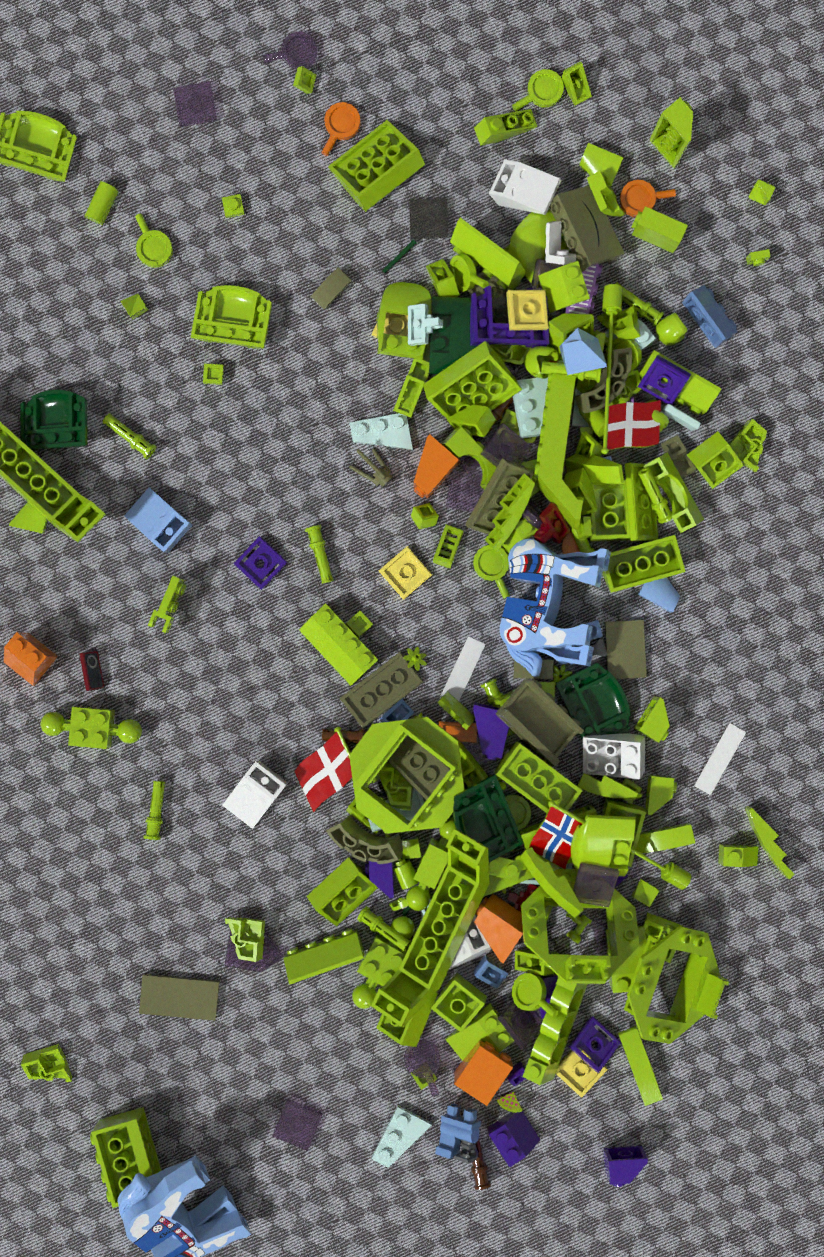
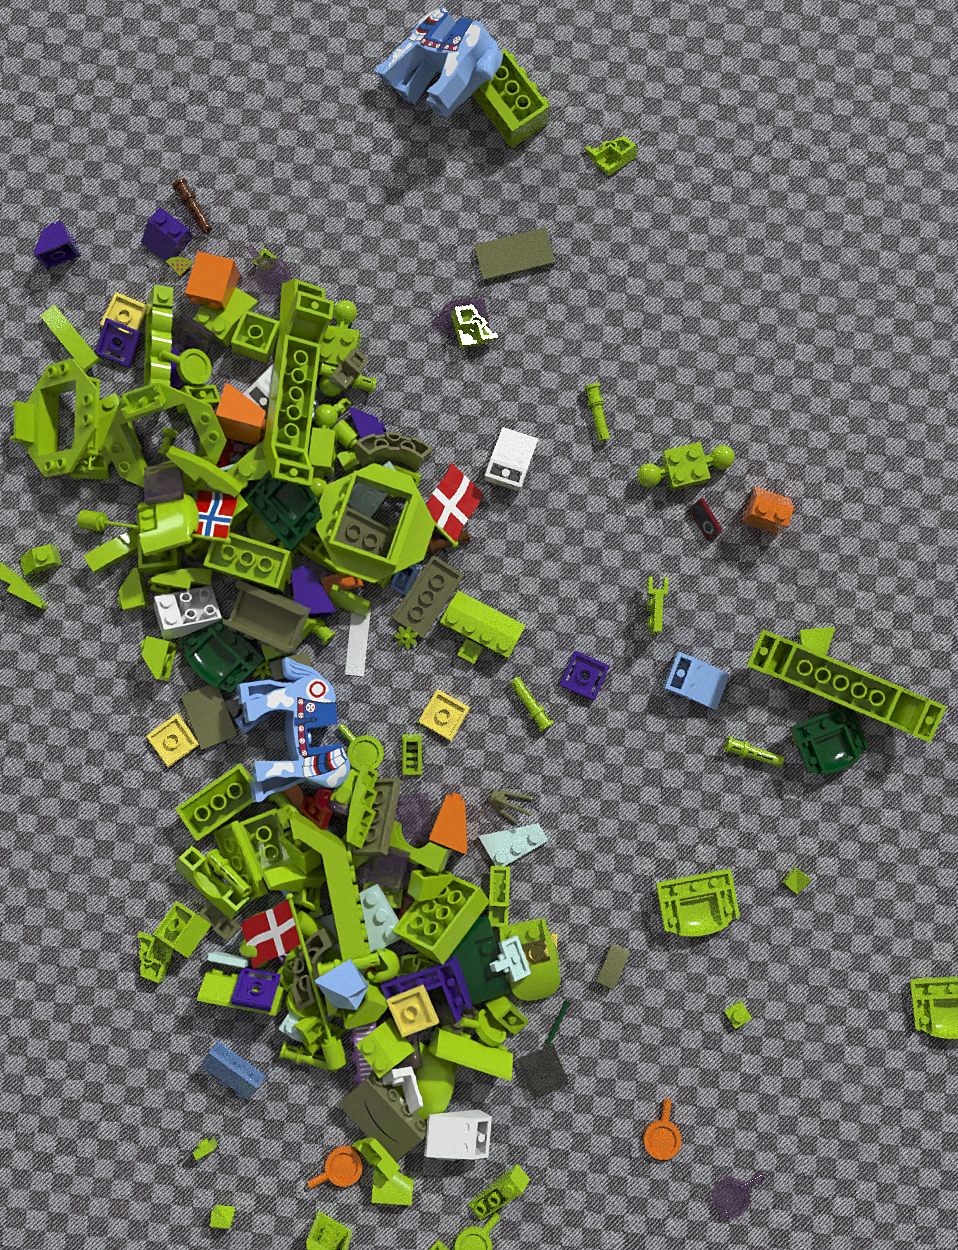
camera: 165 degrees right, 5 degrees down
lime brick [84,181,119,226] -> none
lime piece [135,213,173,268] -> none
clear purple tile [173,81,218,127] -> none
lime plate [203,363,224,385] -> none
clear purple tile [272,1098,323,1151] -> none
lime slope [284,928,365,985] -> none
lime plate [293,66,316,94] -> none
lime slope [306,857,378,926] -> none
lime slope [328,120,425,212] -> none
light aqua wing [371,1105,432,1168] -> none
lime slope [378,767,414,810] -> none
lime slope [411,503,439,530] -> none
medium blue hips [435,1103,481,1164] -> none
medium blue slope [473,955,508,989] -> none
dark purple slope [507,1061,526,1086] -> none
lime brick [631,206,688,253] -> none
lime slope [631,879,659,907] -> none
light blue slope [638,577,680,613] -> none
lime helmet [655,313,687,346] -> none
white sticker [695,723,746,795] -> none
none -> light yellow tile [146,713,199,767]
none -> olive slope [329,347,369,391]

